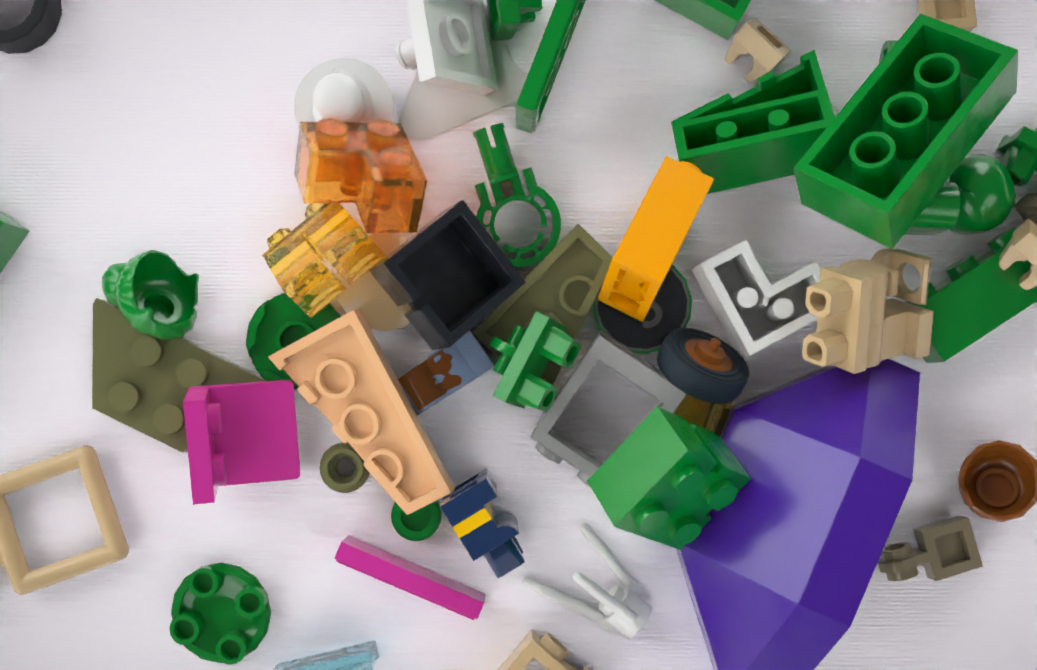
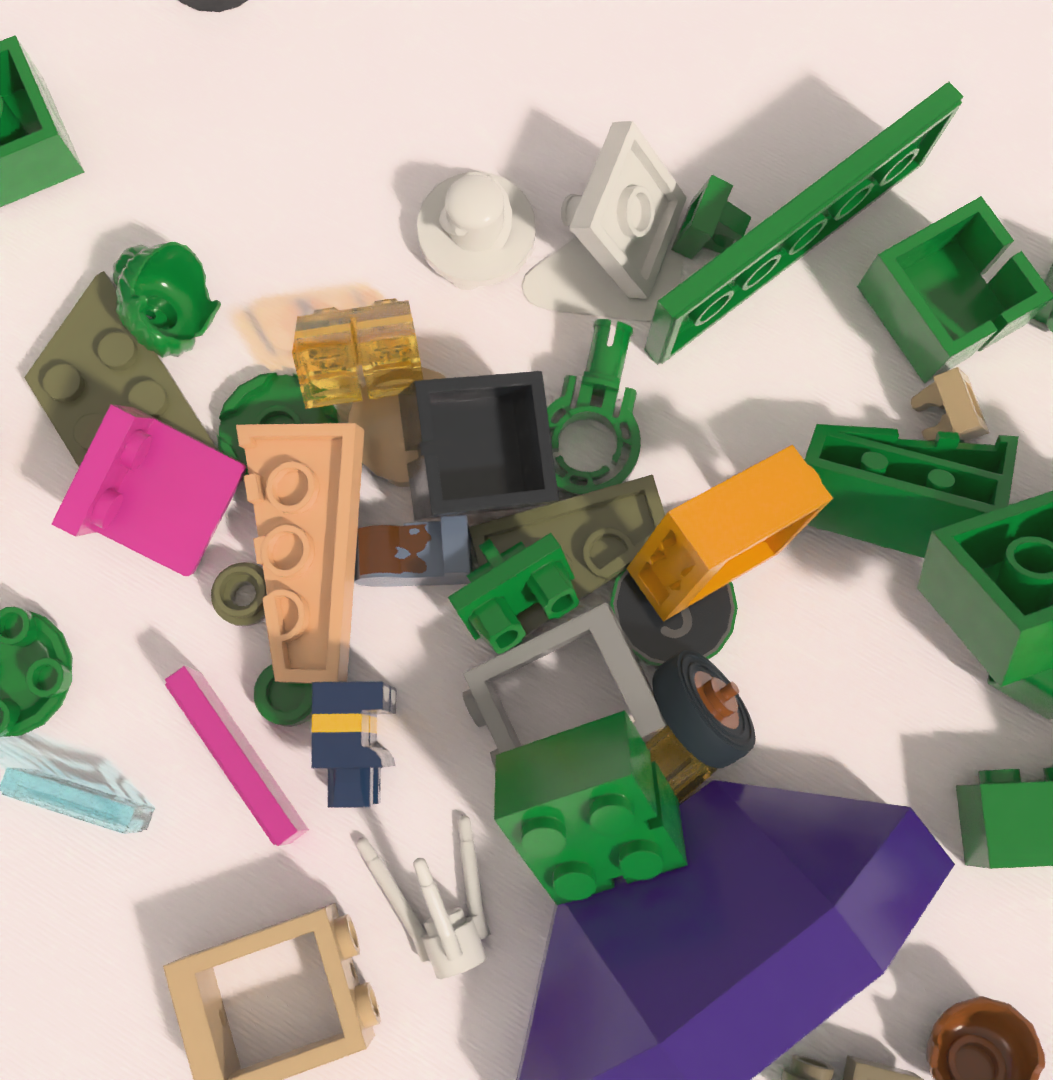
camera: 30 degrees right, 10 degrees down
clear orange brick [294,118,427,234] -> none
white brick [691,239,821,357] -> none
tan hips [802,248,934,374] -> none

